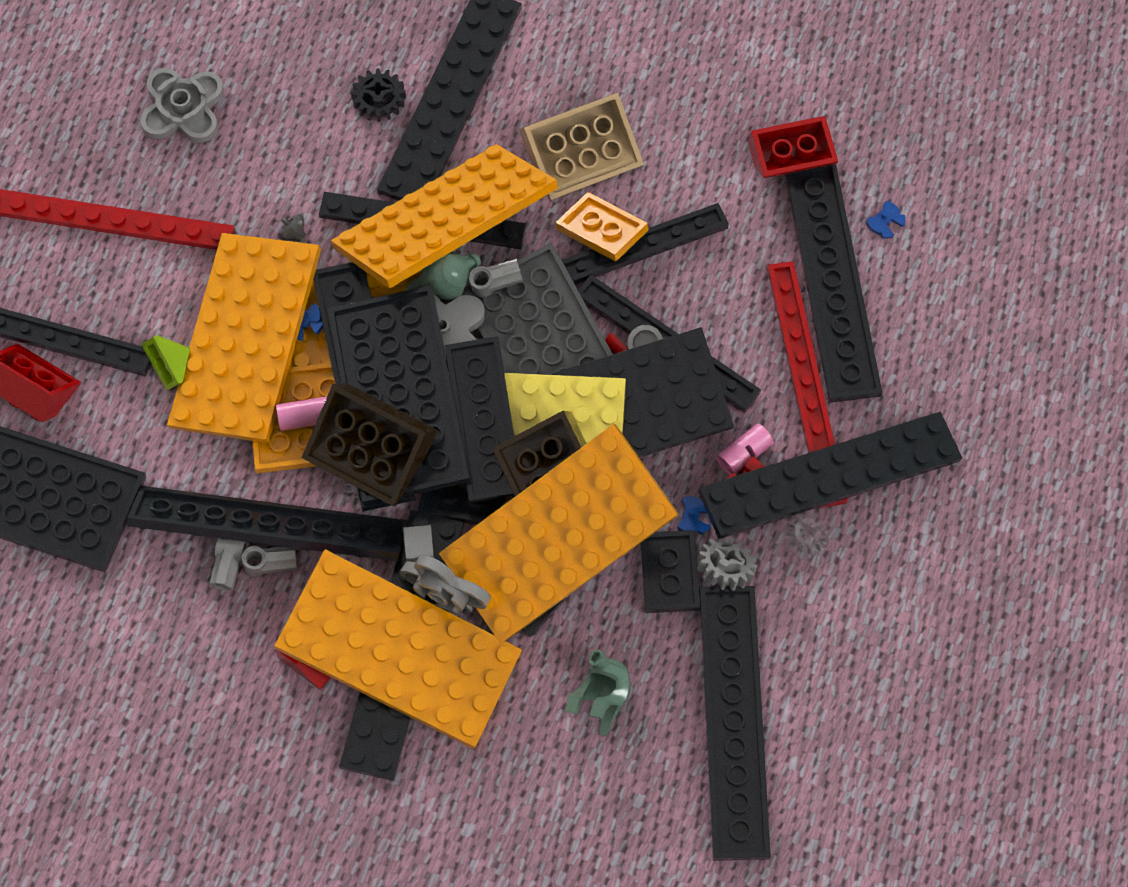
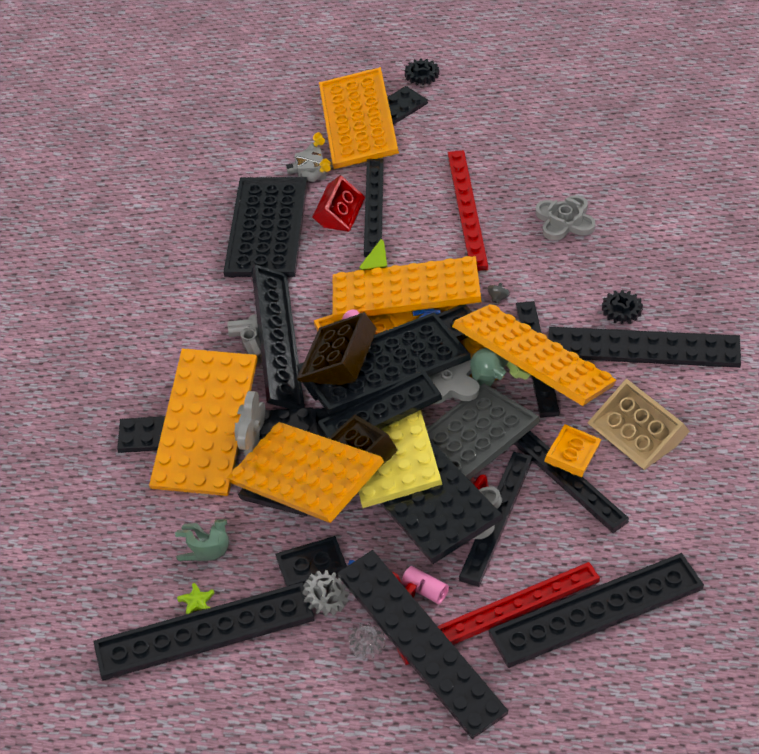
camera: 80 degrees right, 20 degrees down
light grey brick [403,525,434,563] -> none
light grey piece [469,259,523,297] -> none
red slope [748,116,838,178] -> none
blue piece [866,201,905,239] -> none
none -> lime animal [177,583,214,615]

